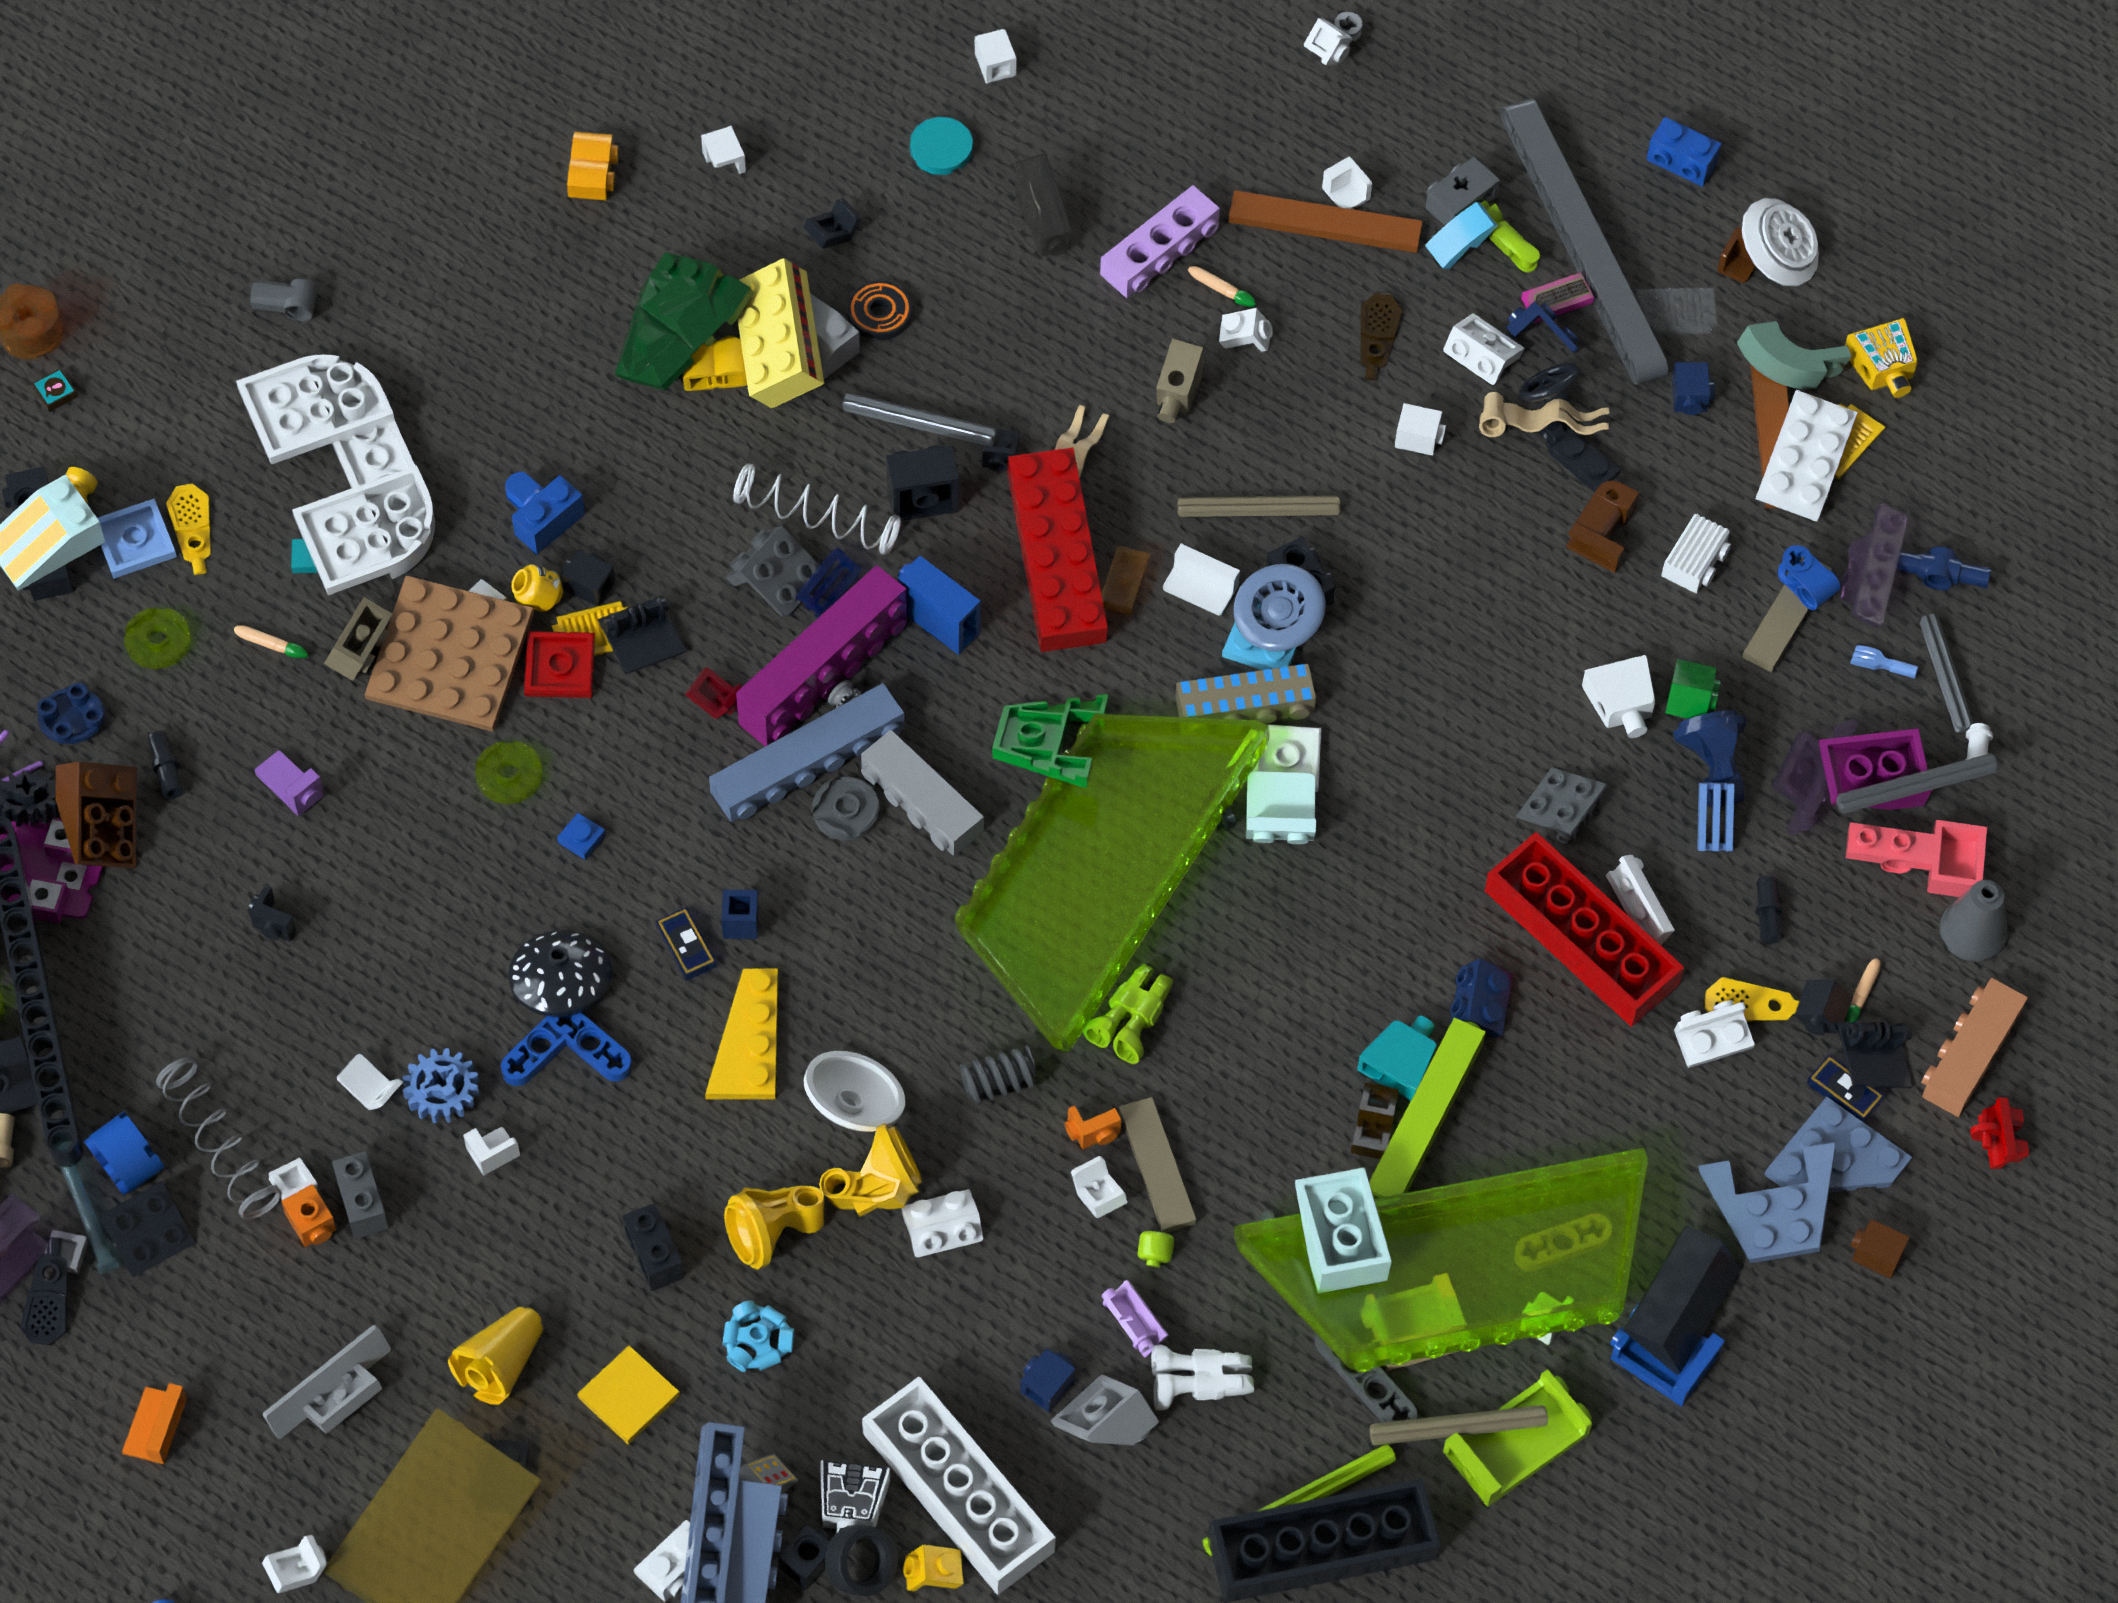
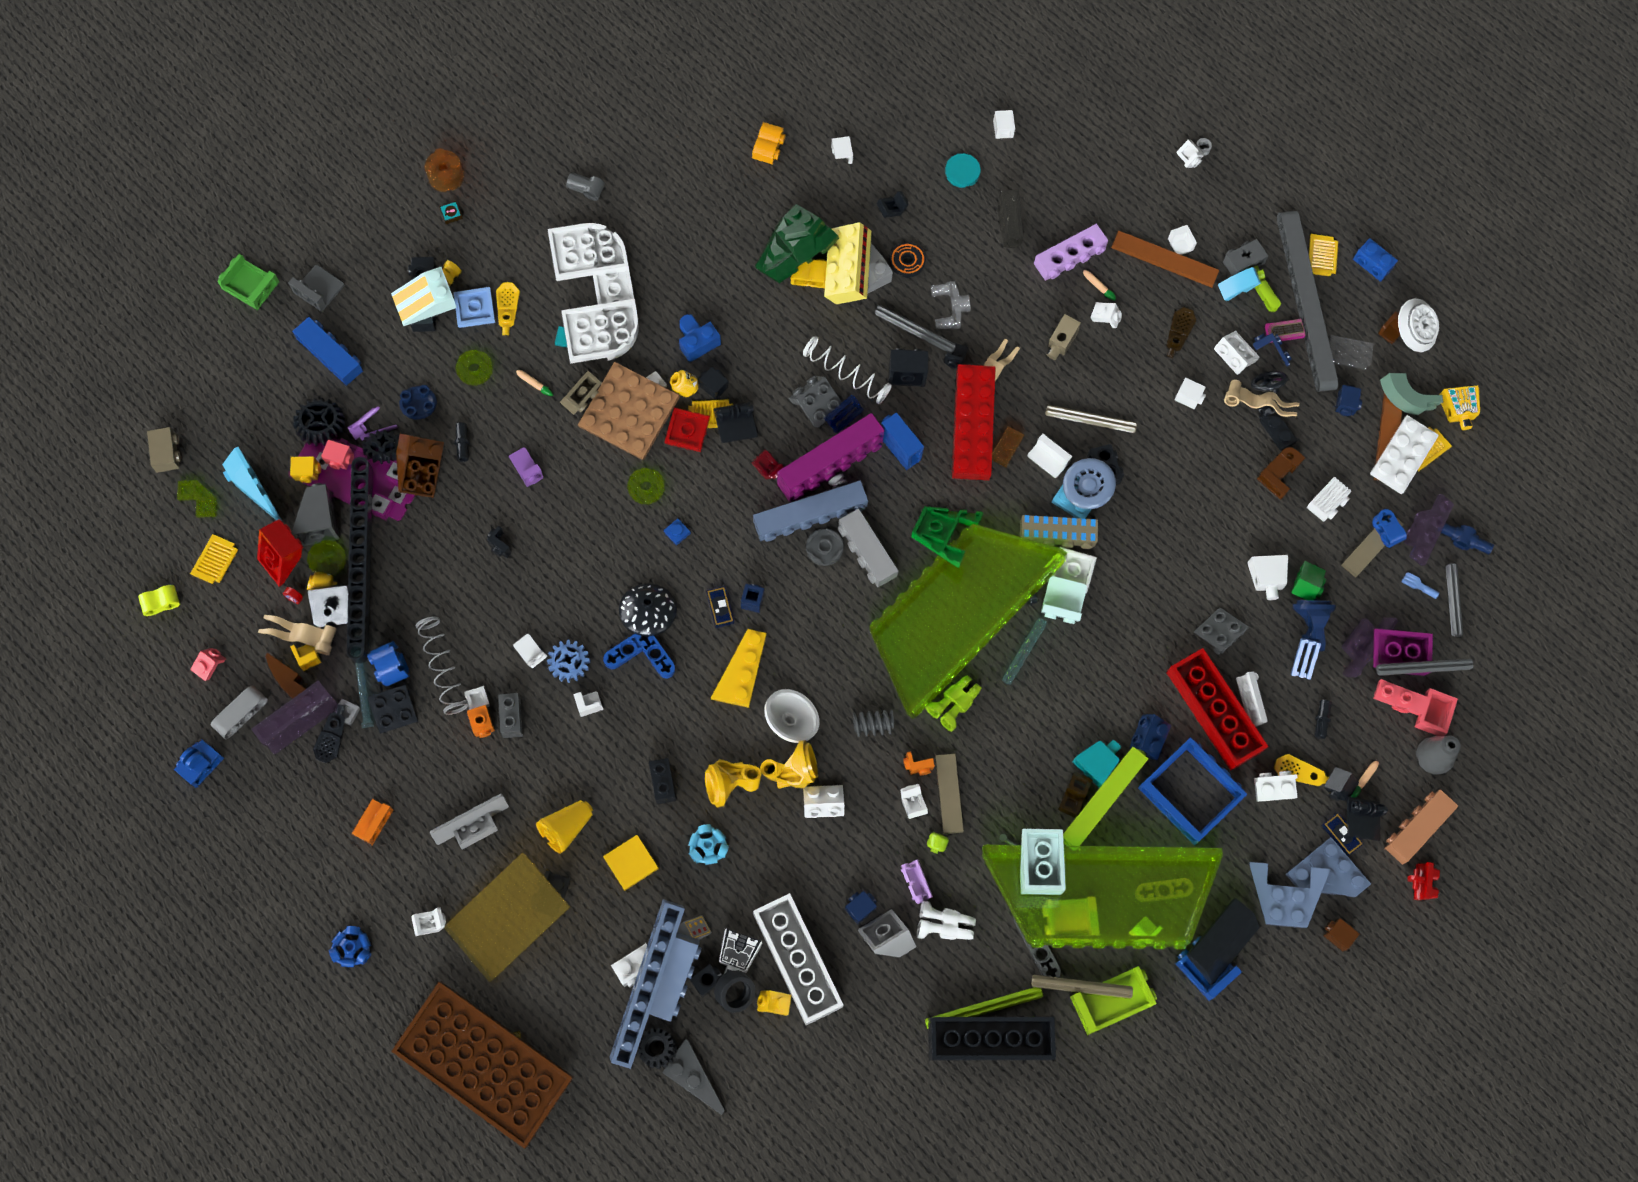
camera: 10 degrees right, 10 degrees up
white pin [1966,723,1993,760] -> none
none -> clear connector [931,281,971,330]
none -> clear light blue axle [1002,618,1047,685]
none -> blue window [1138,737,1247,845]
none -> yellow window [1309,234,1338,276]

